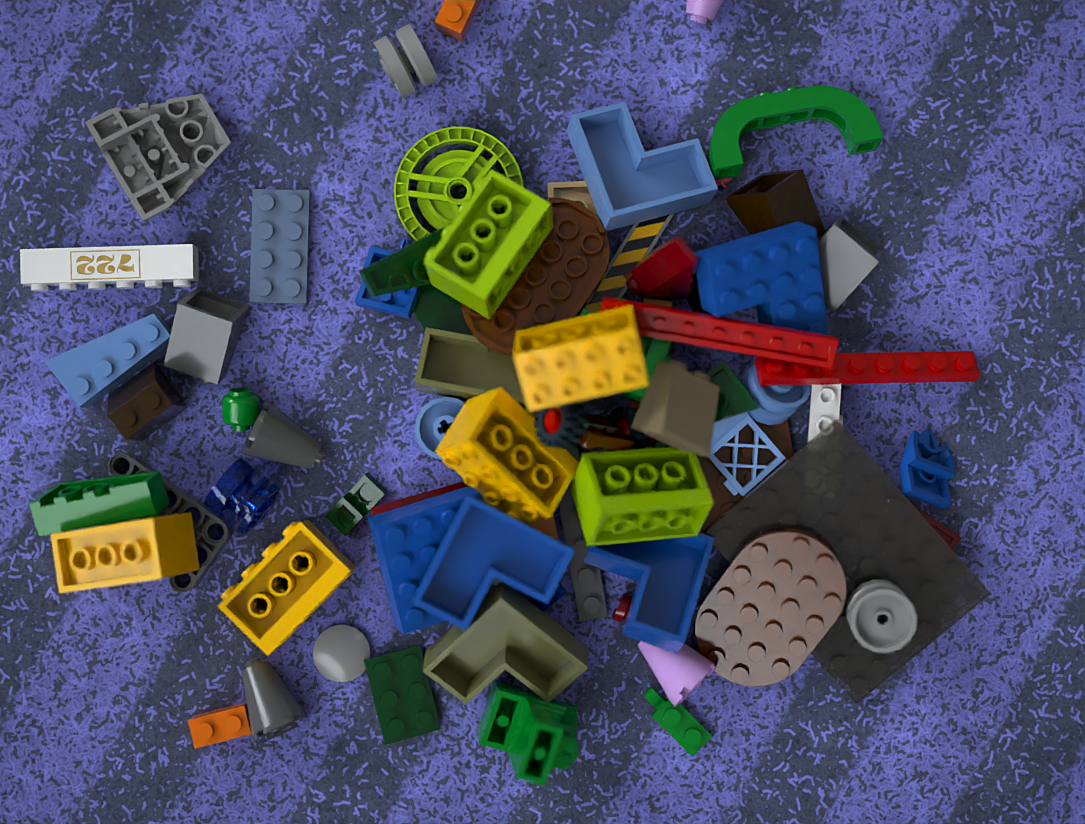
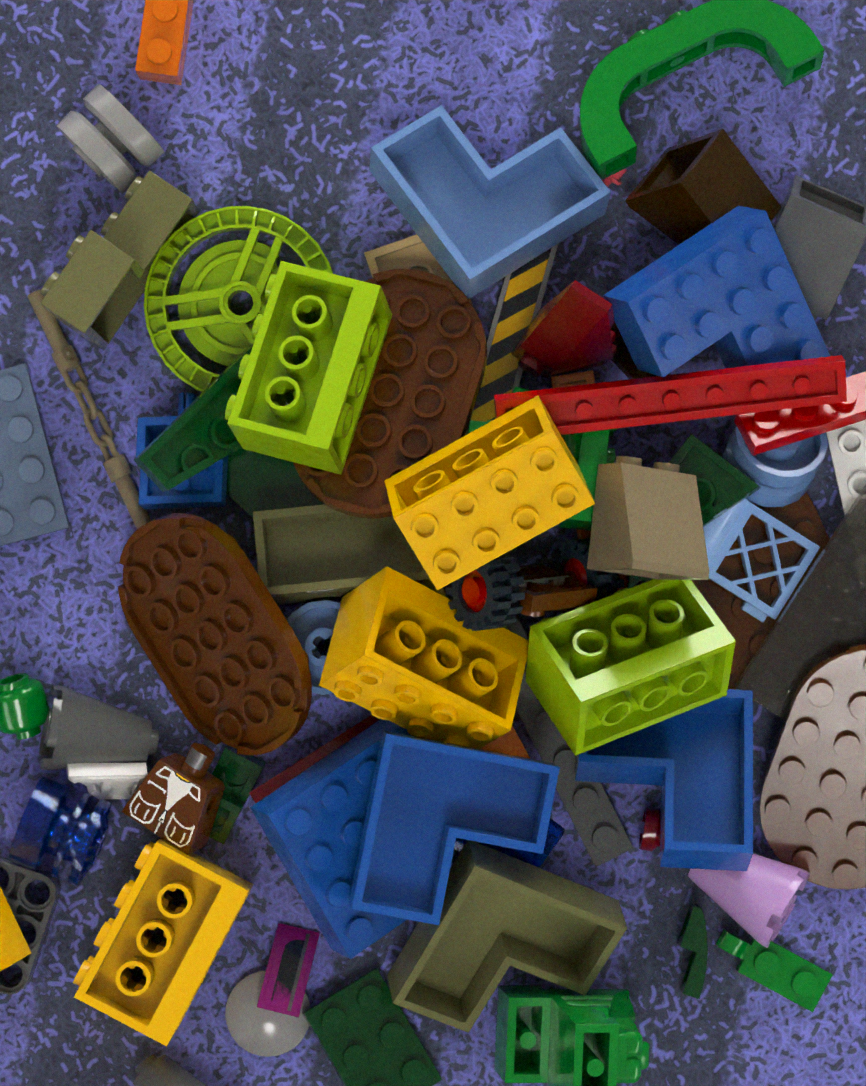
camera: 20 degrees left, 0 degrees up
none -> dark tan piece [27,289,151,529]
none -> olive piece [40,170,199,351]
none -> white tile [67,762,148,799]
none -> reddish brown plate [118,513,312,755]
none -> reddish brown torso [122,743,225,855]
none -> magenta slope [257,923,320,1018]
none -> dark green slope [677,903,708,999]

